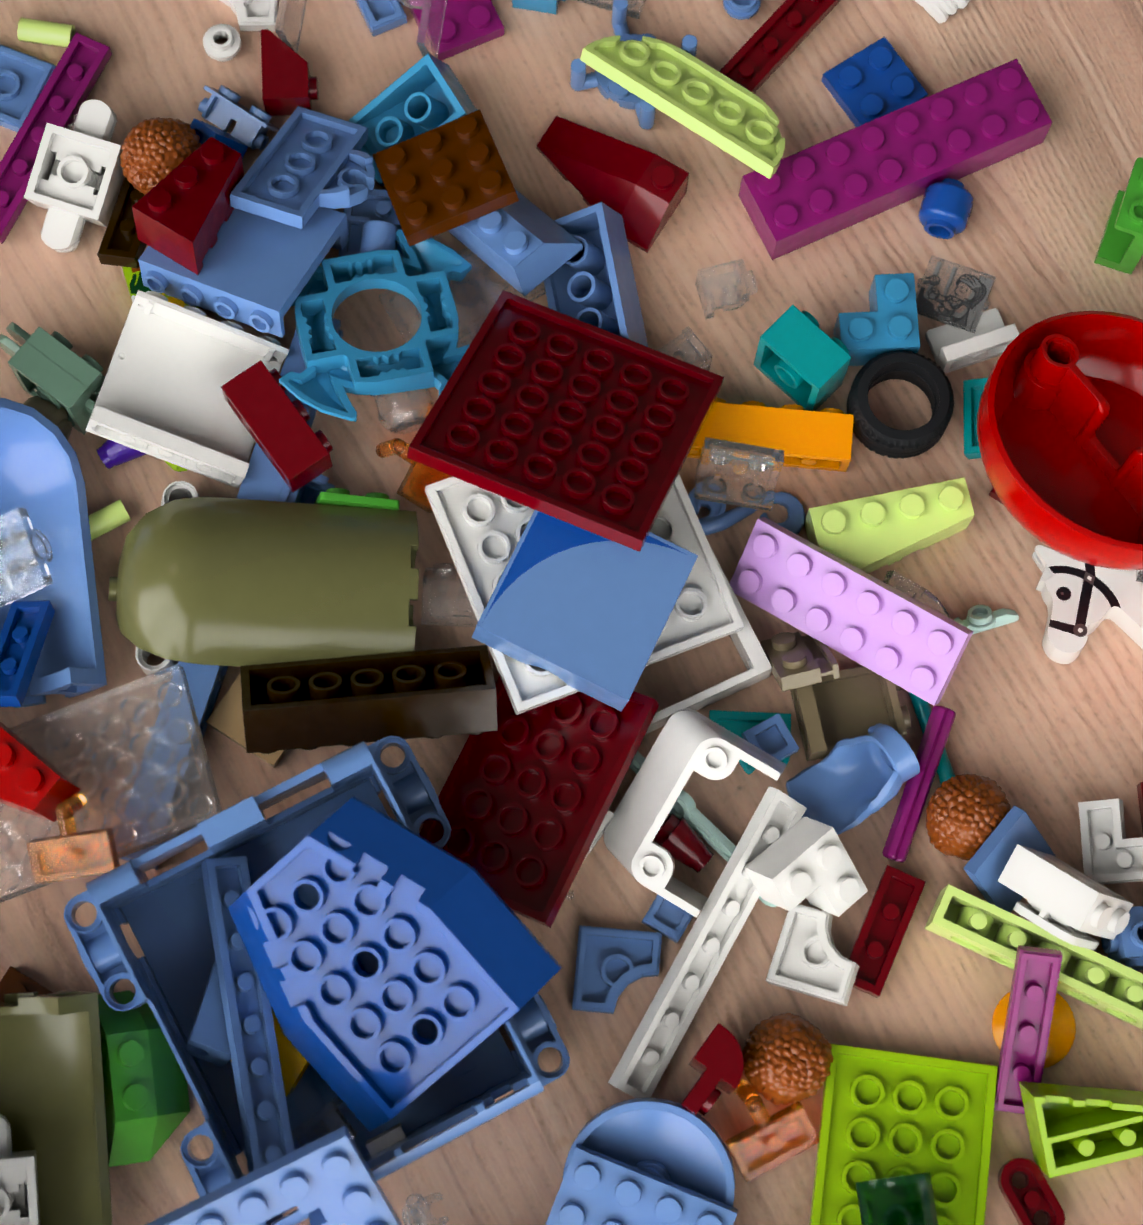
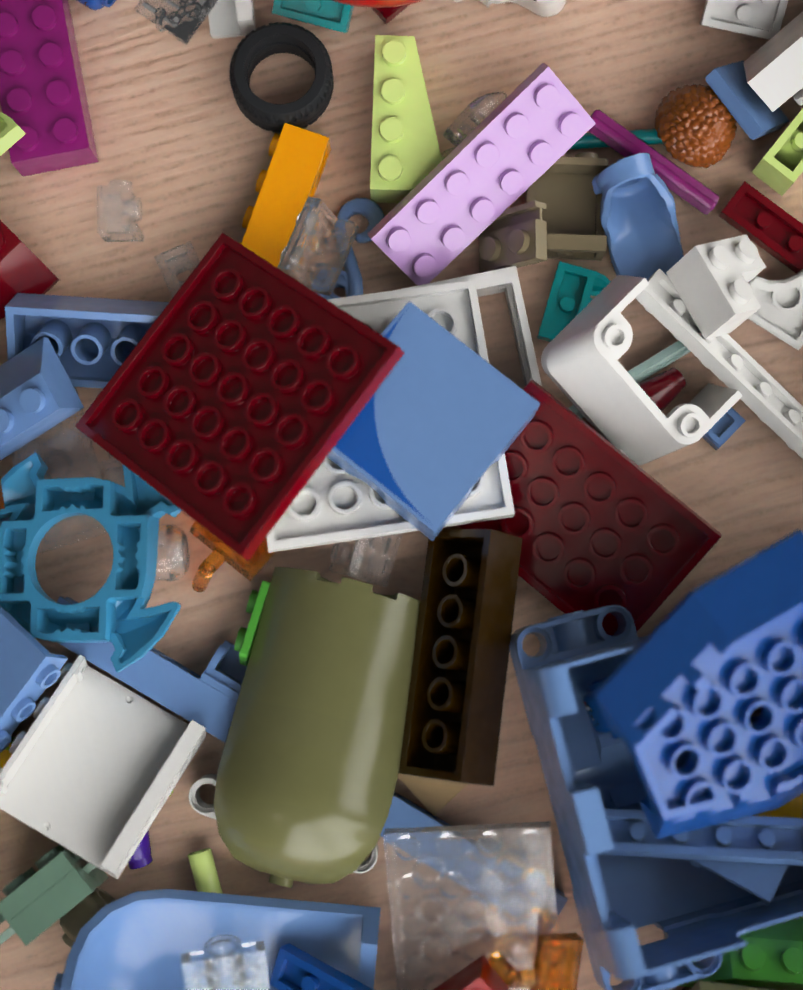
camera: 75 degrees left, 10 degrees up
dark red brick [221,360,333,493] -> none
medium blue tile [572,925,662,1014] -> none
medium blue plate [742,713,799,761] -> none
teal brick [753,305,852,411] -> none
dark azure brick [833,273,921,366] -> none
light aqua piece [954,605,1019,635] -> none

